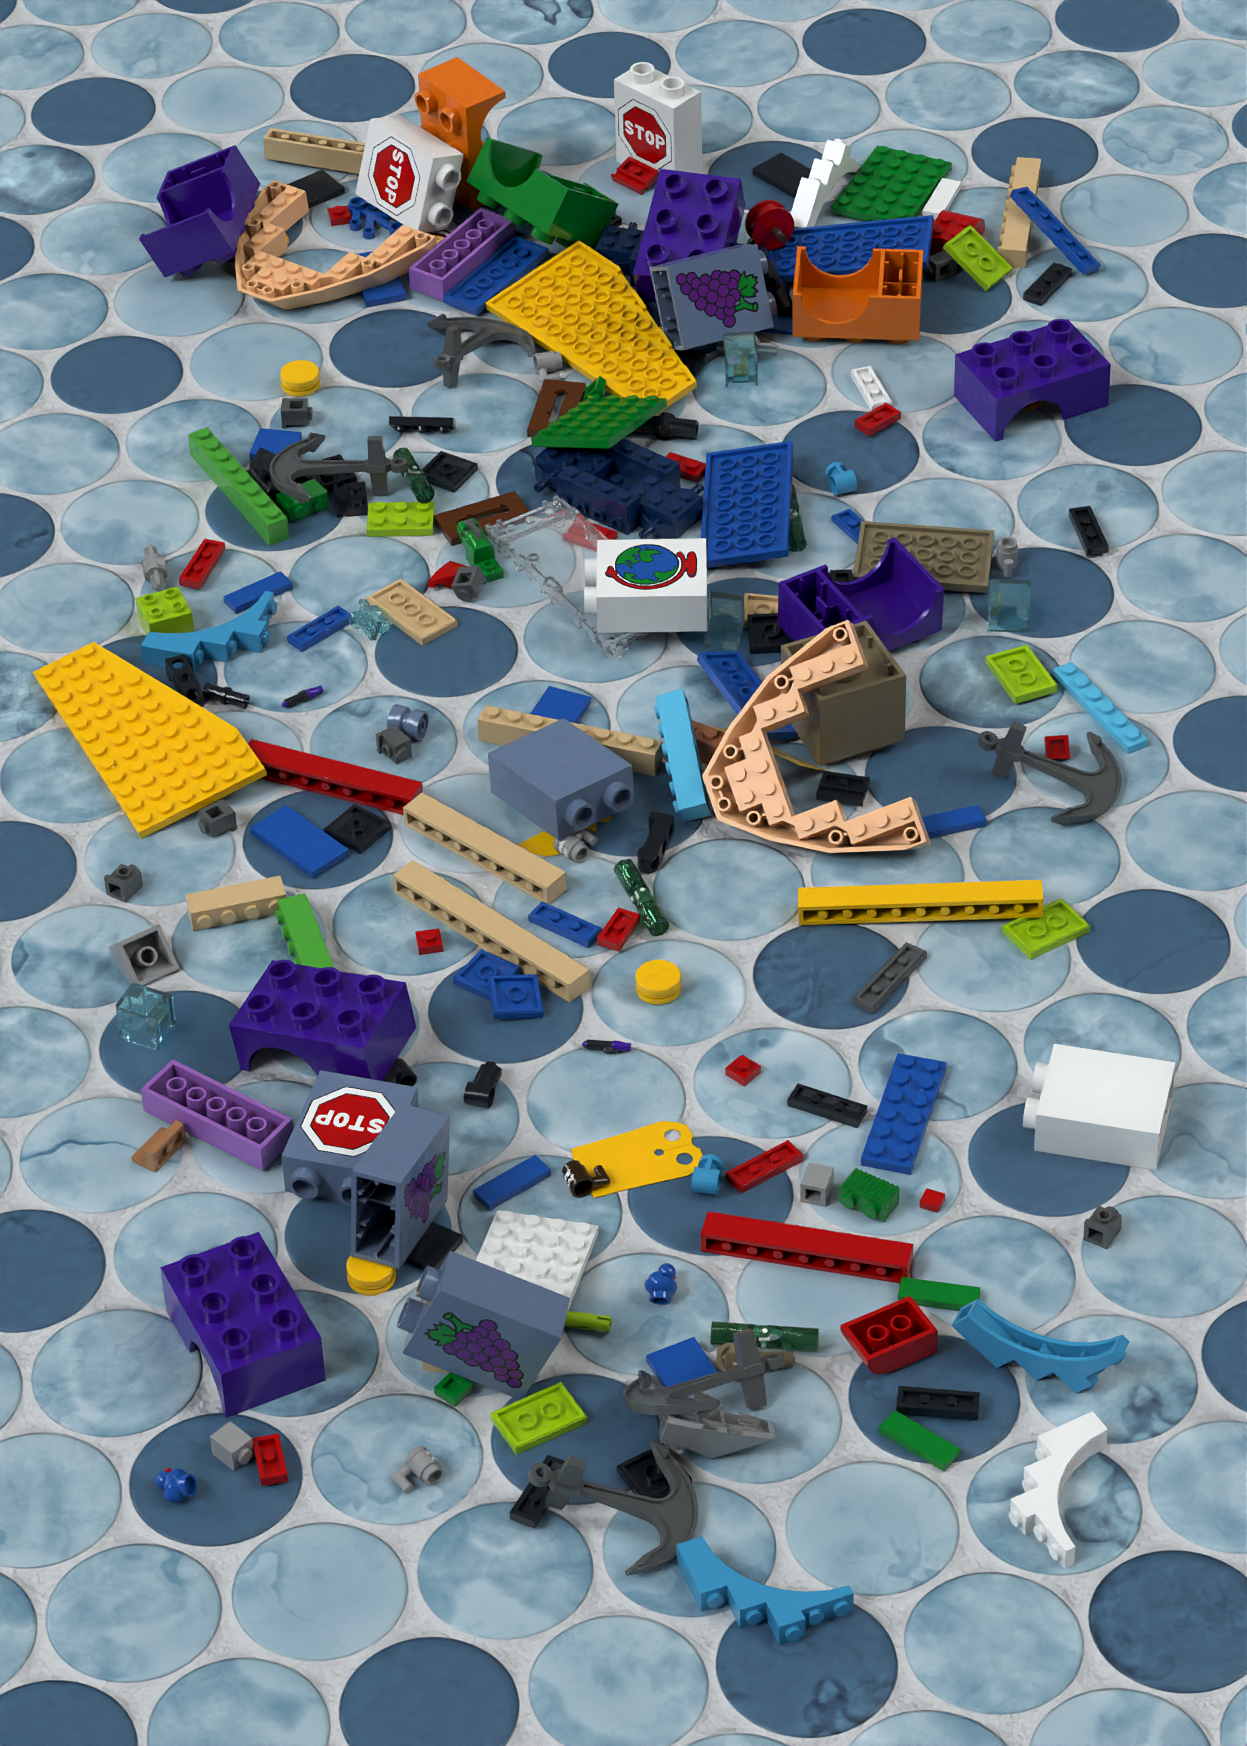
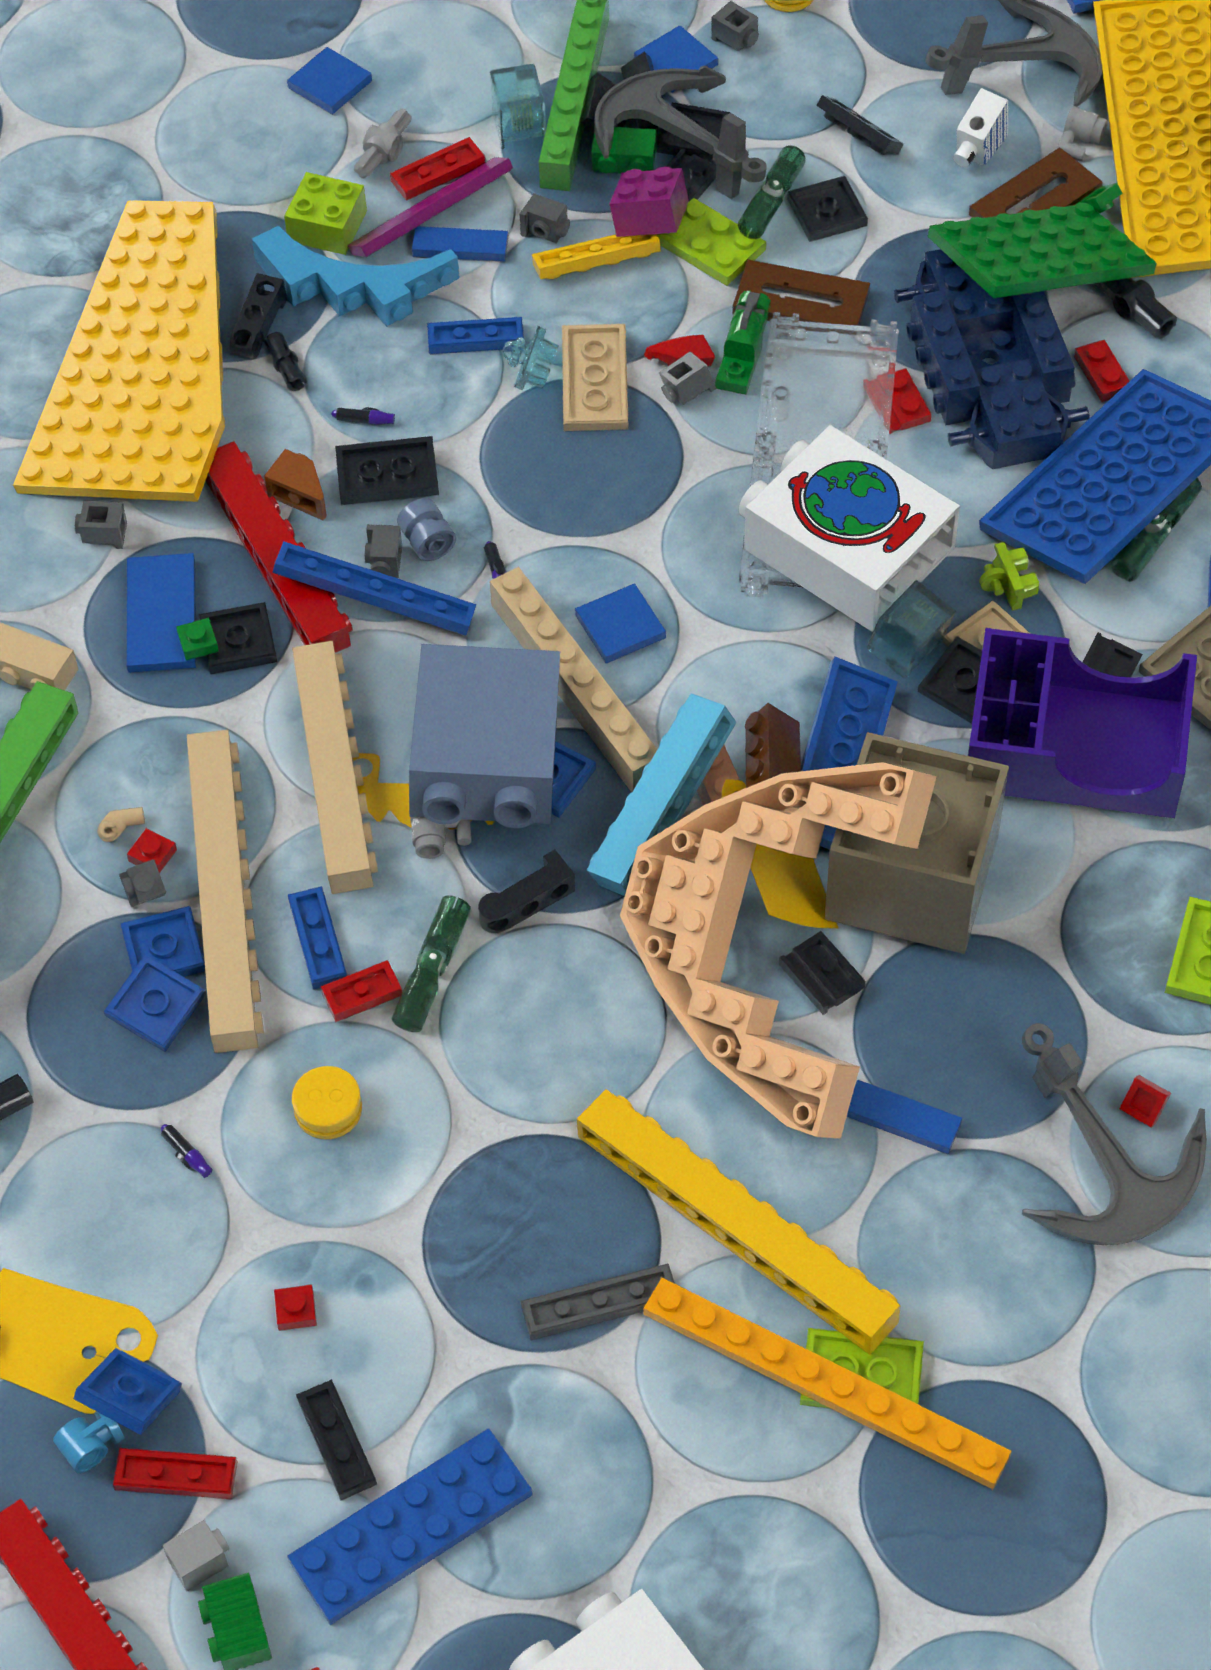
camera: 40 degrees right, 15 degrees up
none -> blue tile [74,1348,182,1435]
none -> tan arm [97,807,145,842]
none -> dark grey brick [119,859,166,908]
none -> green plate [176,618,219,660]
none -> dark orange slope [264,449,327,521]
none -> blue plate [272,541,477,636]
none -> blue tile [287,47,372,115]
none -> black plate [335,436,439,505]
none -> magenta tile [347,157,513,257]
none -> black piece [484,541,507,579]
none -> clear light blue piece [490,64,546,149]
none -> dark grey brick [519,193,570,243]
none -> yellow plate [531,234,661,279]
none -> magenta brick [609,167,689,237]
none -> light orange plate [643,1278,1012,1490]
none -> reddish brown brick [745,703,801,788]
none -> white torso [953,88,1008,168]
none -> lime hips [979,542,1039,611]

